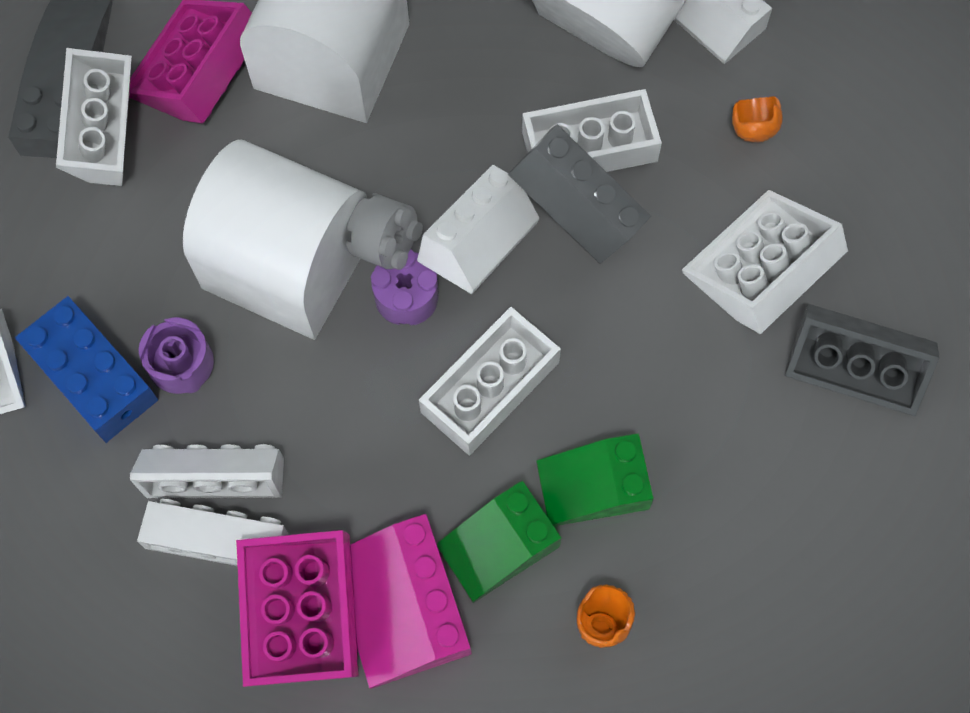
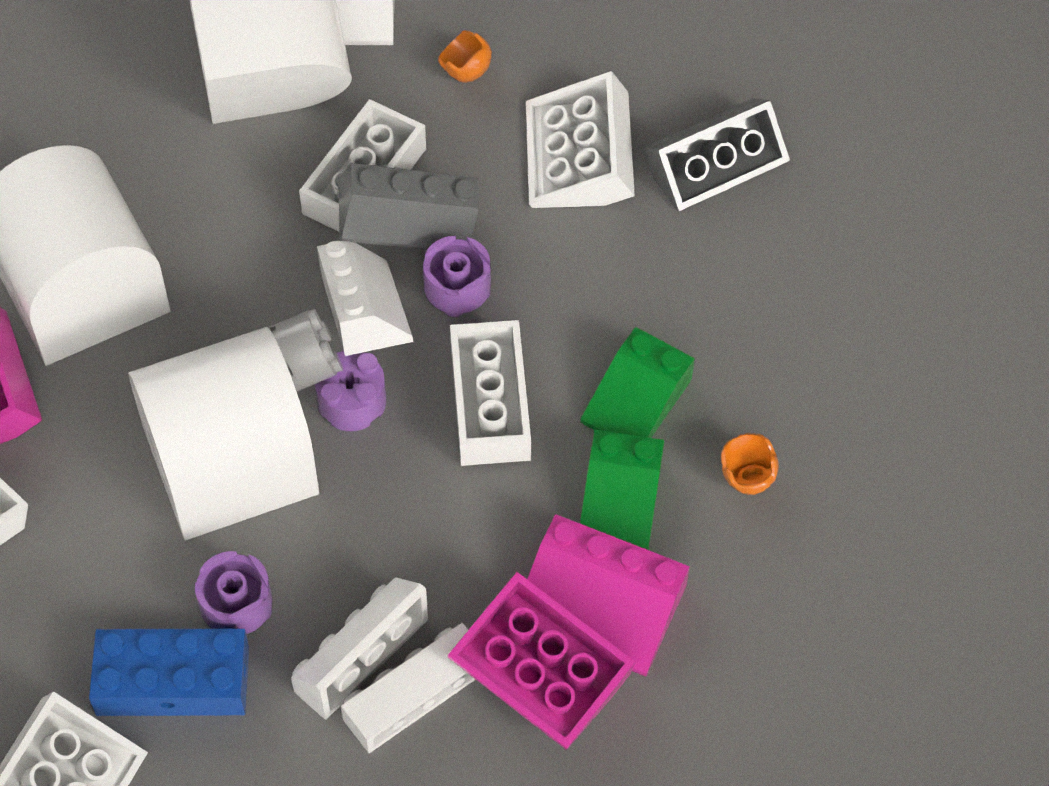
camera: 50 degrees left, 10 degrees down
none -> medium lavender brick [423,236,491,317]

